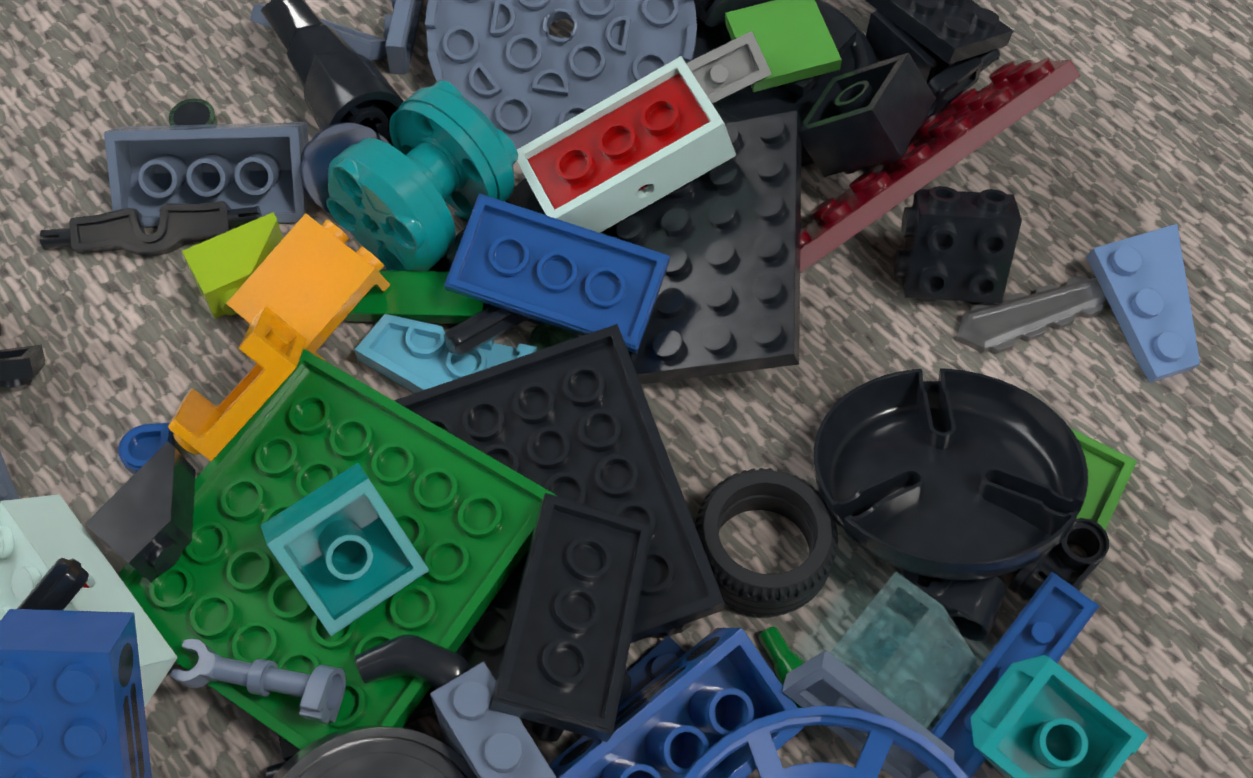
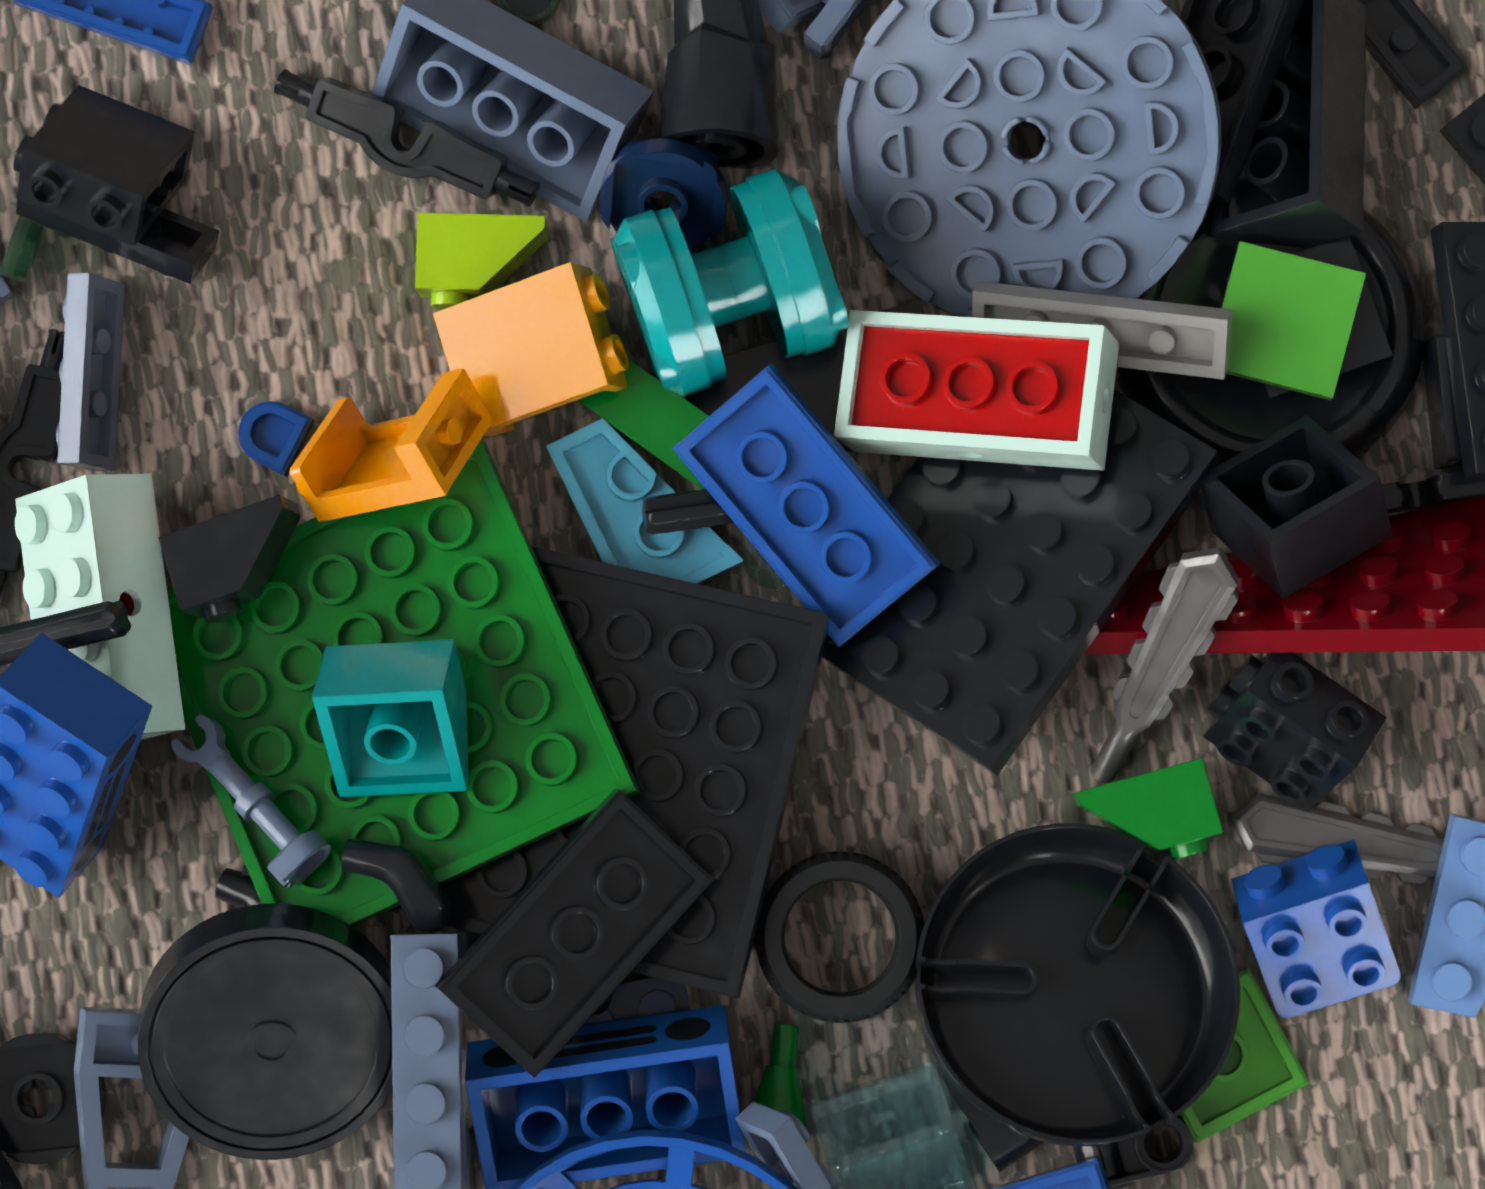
camera: 40 degrees right, 25 degrees up
none -> green slope [1072,758,1223,860]
none -> flat silver sword [1091,547,1239,783]
none -> blue bracket [1231,839,1401,1018]

